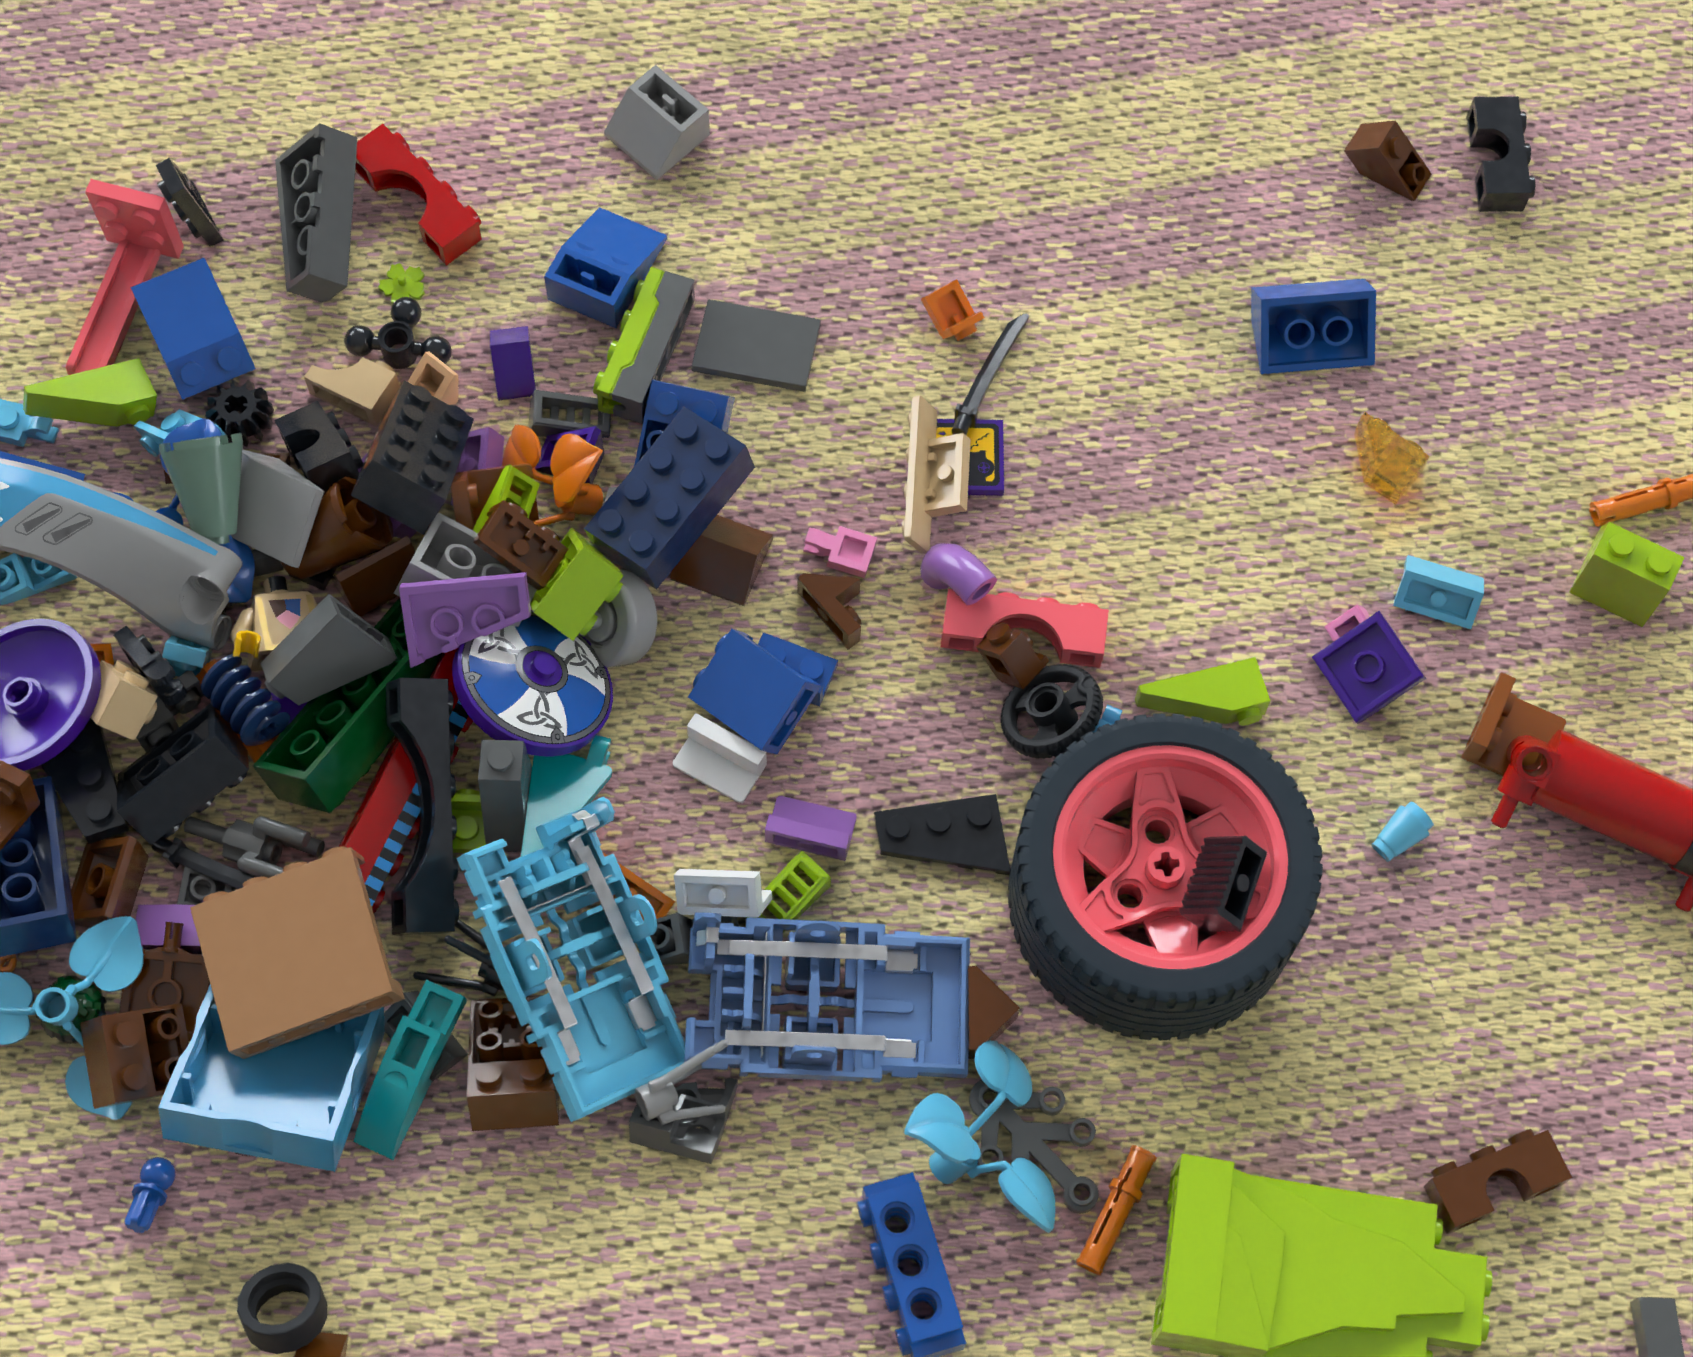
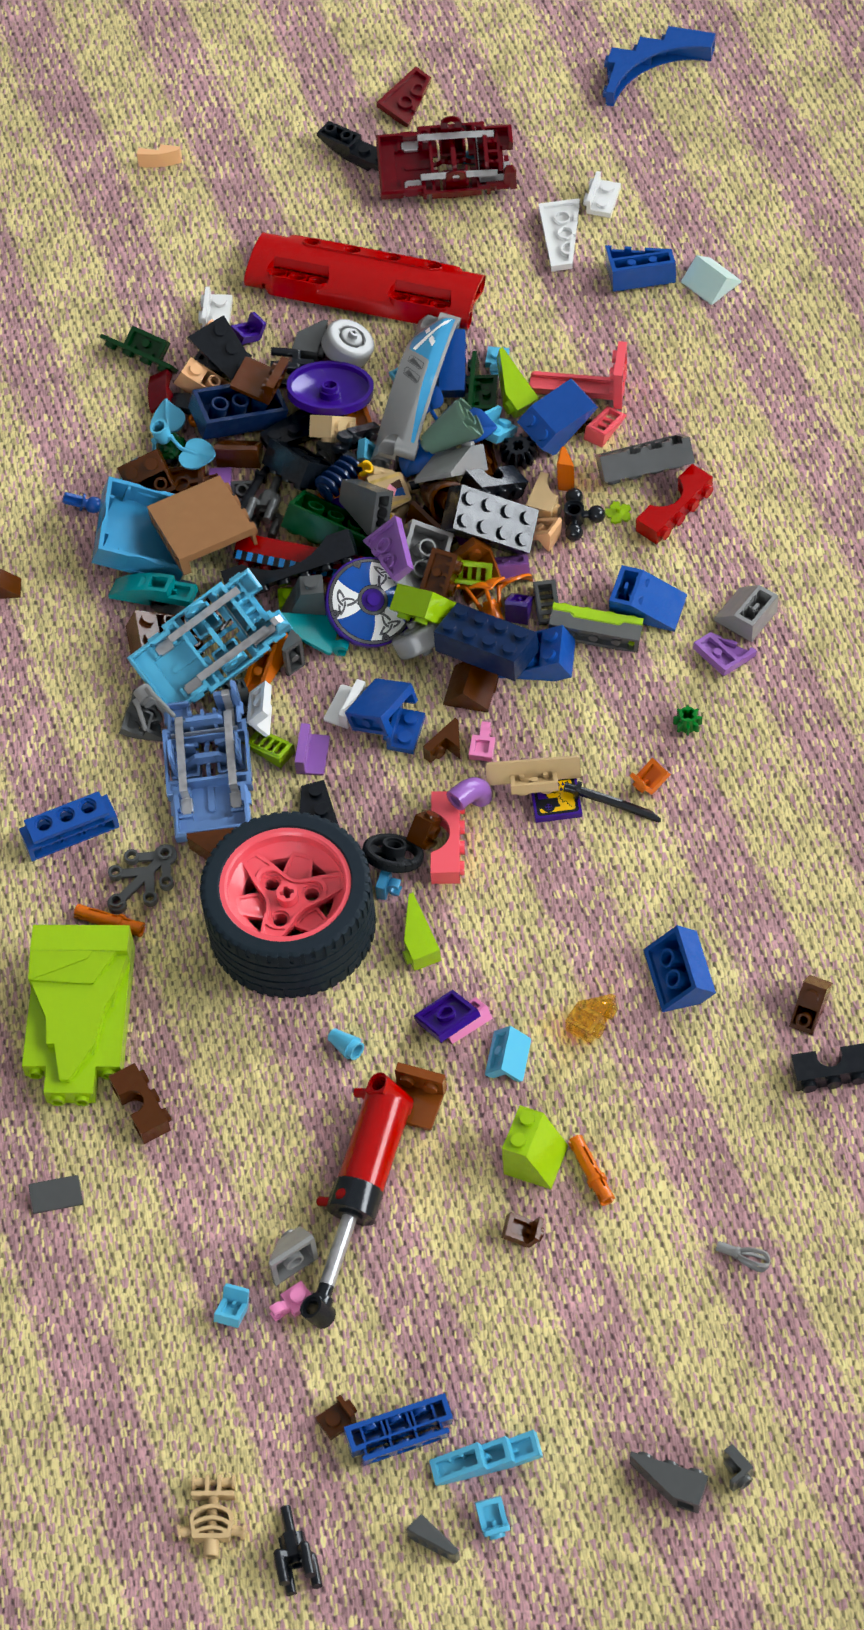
camera: 90 degrees right, 10 degrees down
black wing [156,158,224,247] -> none
black tyre [237,1263,327,1354] -> none
dark purple slope [490,326,536,400] -> none
dark grey tile [692,299,821,392] -> none
medium azure plant [904,1041,1055,1233] -> none
black brick [1179,836,1267,932] -> none
none -> dark grey slope [282,629,305,676]
none -> dark green bracket [465,351,499,412]
none -> orange slope [557,446,574,491]
none -> coral slope [584,406,626,448]
none -> green gear [673,705,702,736]
none -> medium lavender wing [693,632,757,676]

